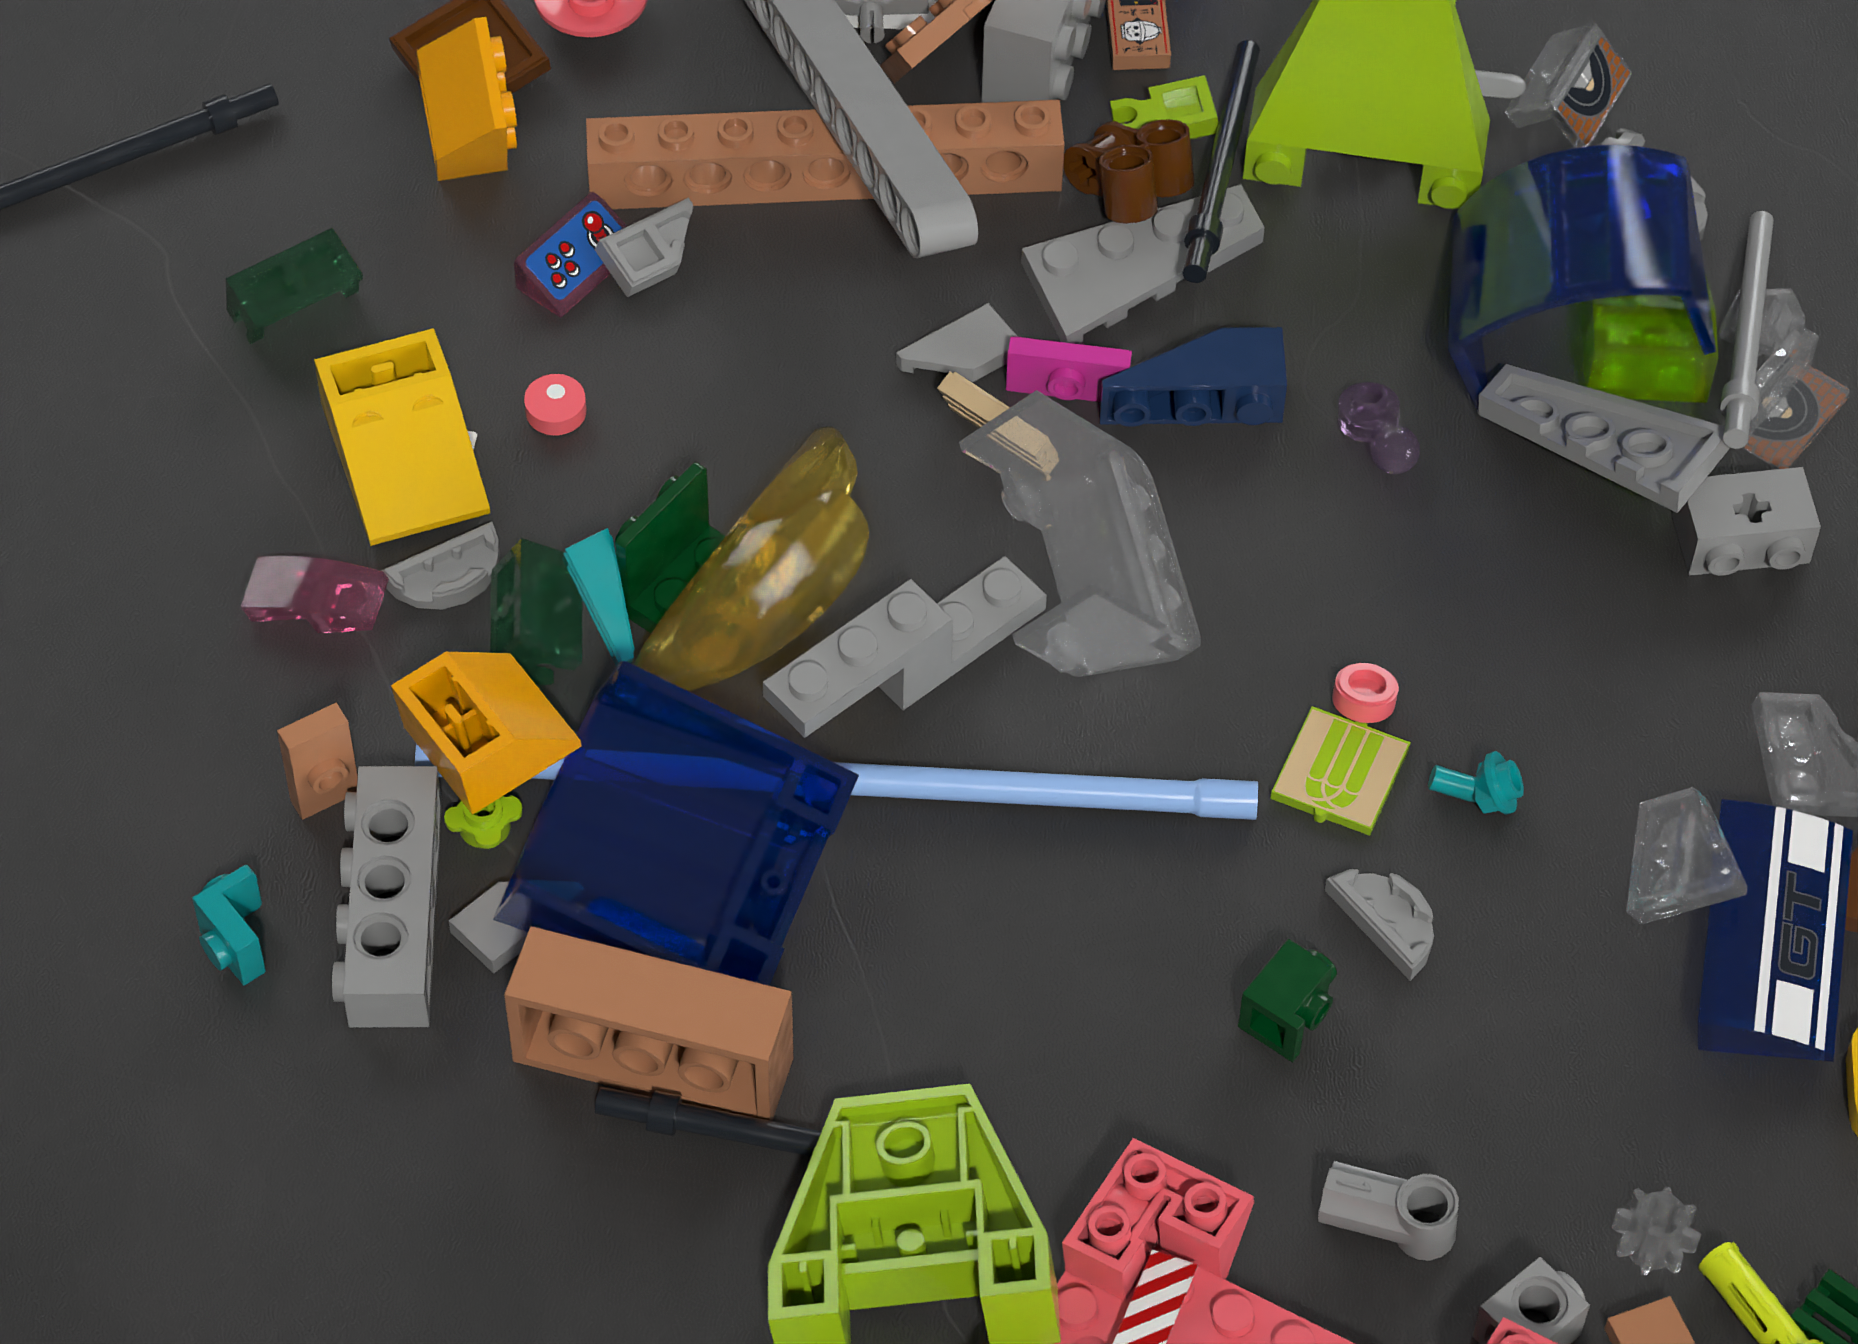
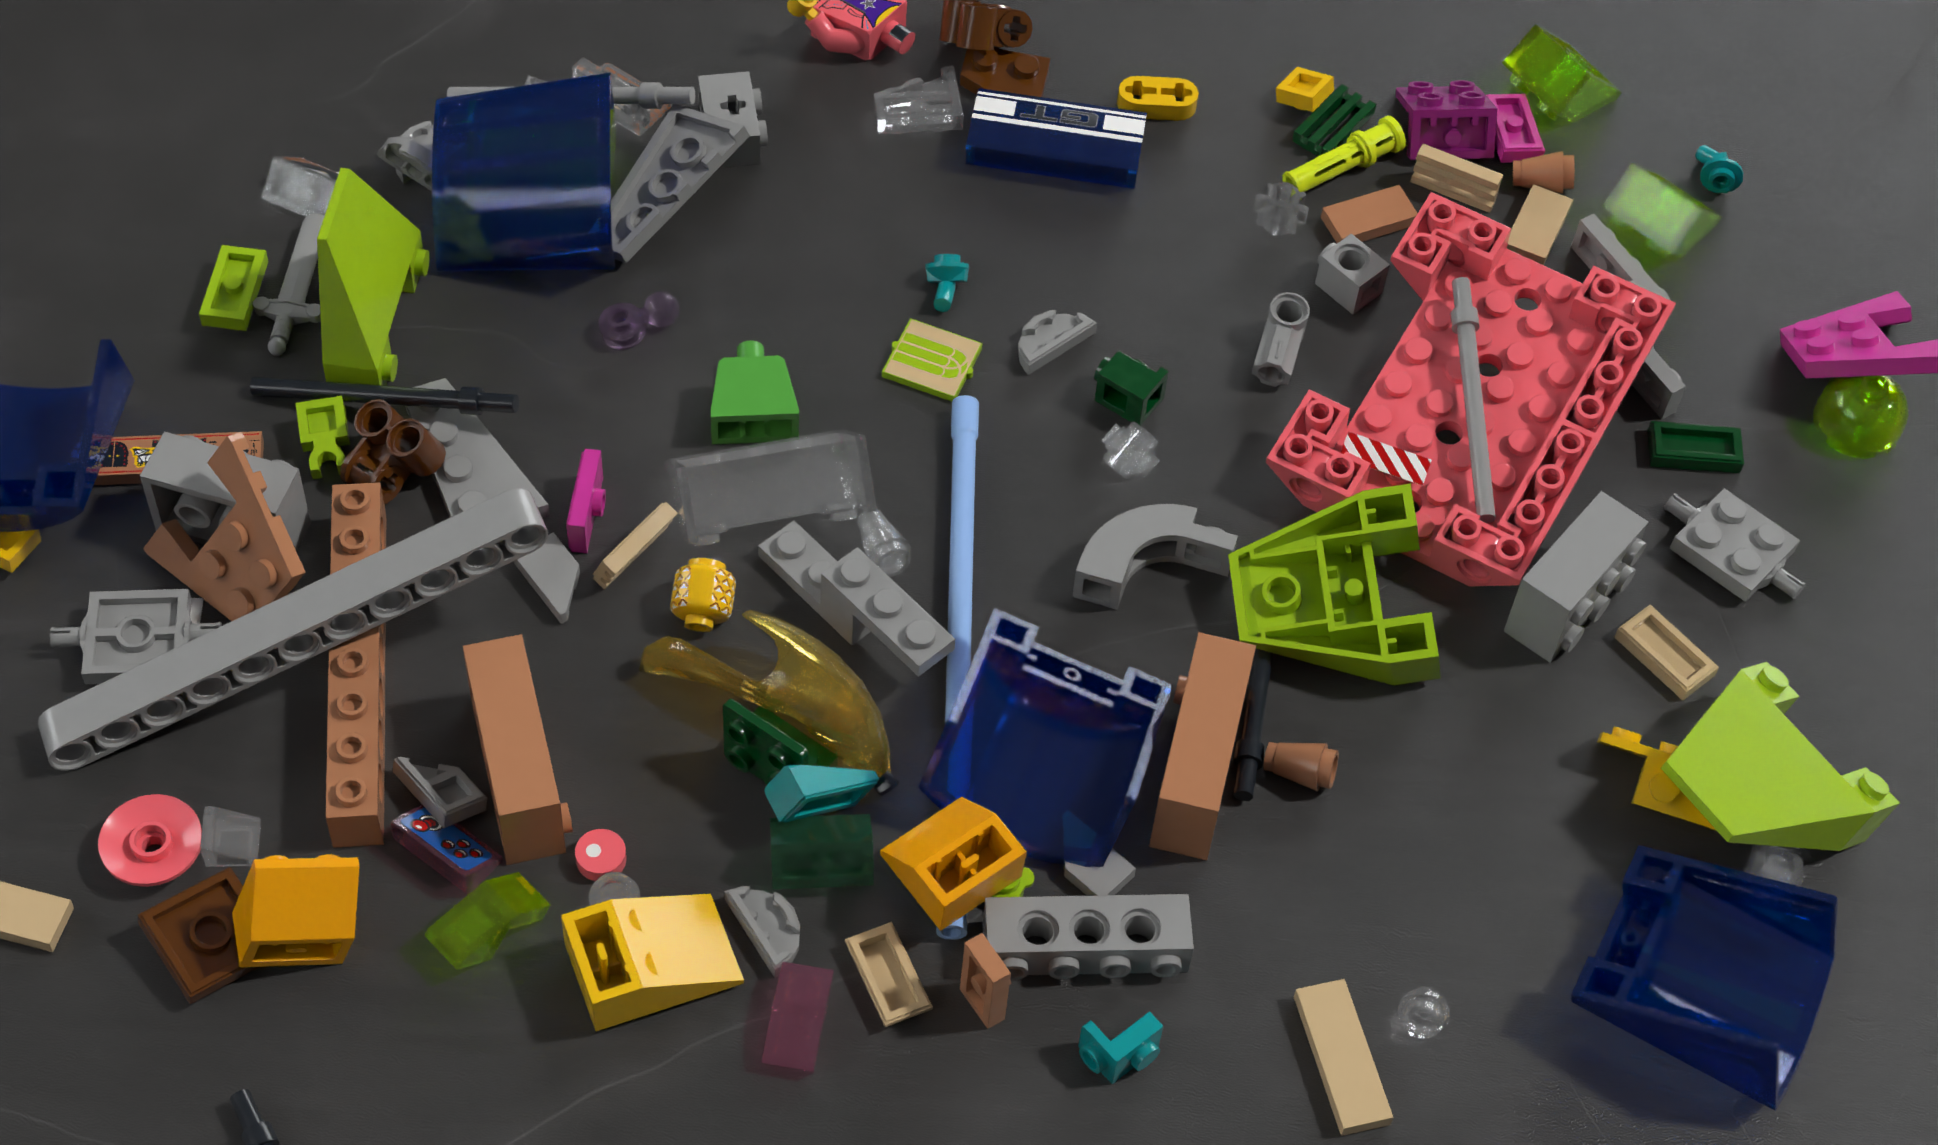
camera: 95 degrees left, 0 degrees up
clear green hinge [226,227,363,344] -> none
dark blue slope [1100,327,1287,427] -> none
coral tile [1332,663,1399,723] -> none
clear wing [1626,787,1747,925] -> none
none -> clear slope [201,806,261,867]
none -> clear neon green slope [424,872,551,970]
none -> nougat brick [463,634,573,865]
none -> clear plate [589,872,640,906]
none -> yellow head [670,558,736,632]
none -> bright green torso [710,340,799,444]
none -> tan tile [845,922,933,1027]
none -> clear cone [857,509,911,577]
none -> light grey arch [1072,504,1238,610]
none -> clear gear [1102,421,1159,479]
none -> nougat cone [1263,742,1339,791]
none -> tan tile [1294,979,1394,1136]
none -> clear plate [1398,986,1450,1039]

